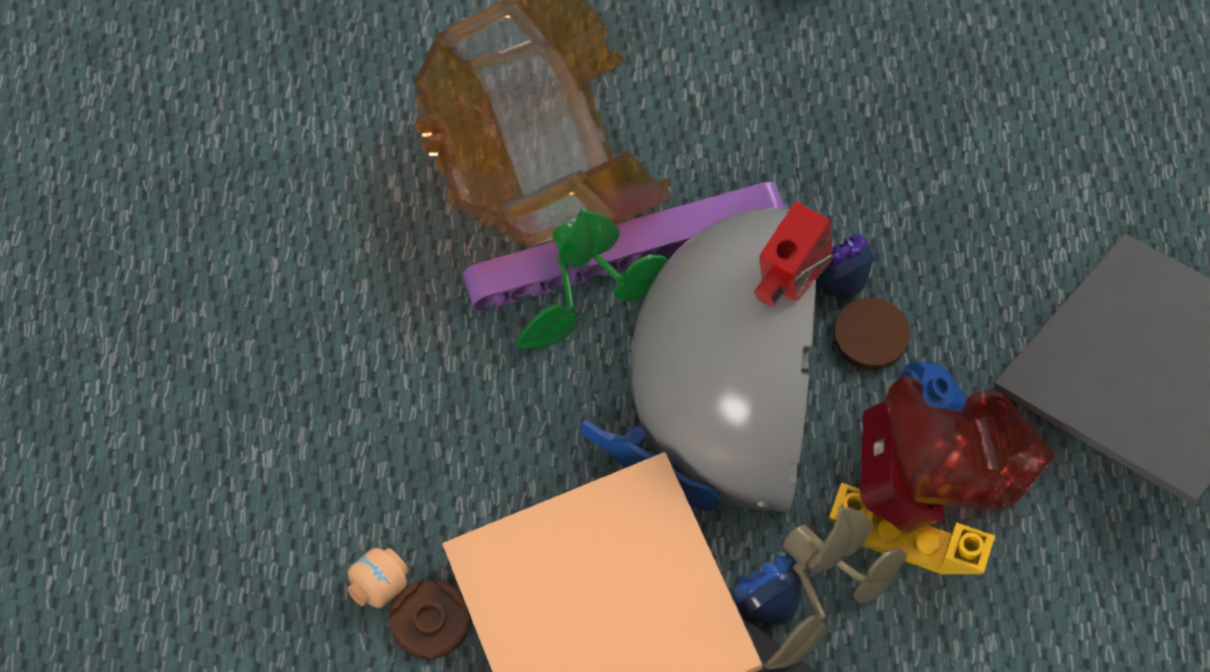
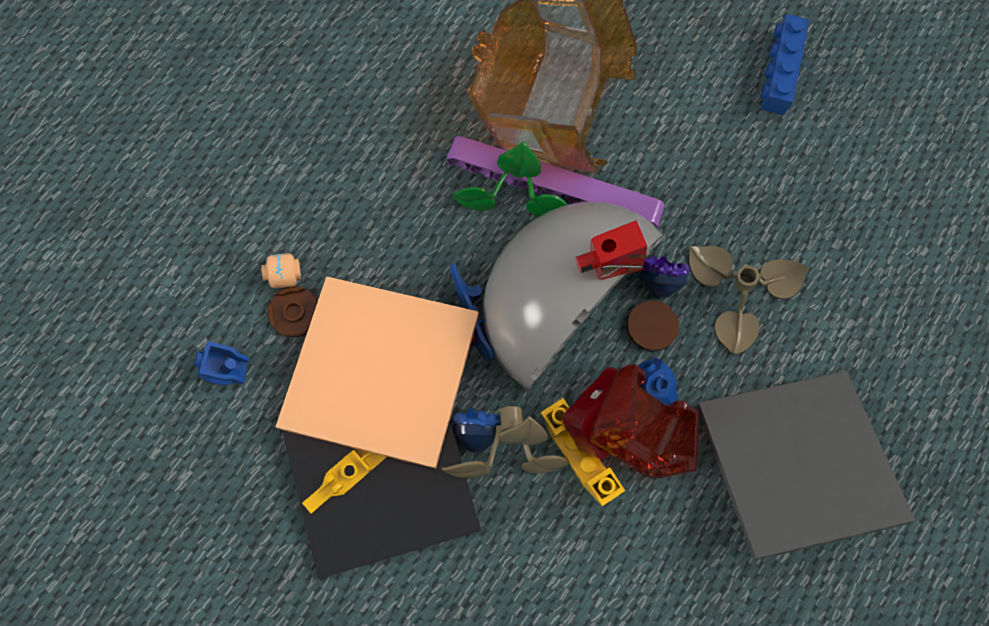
camera: 30 degrees right, 10 degrees up
none -> dark tan plant [689,246,809,354]

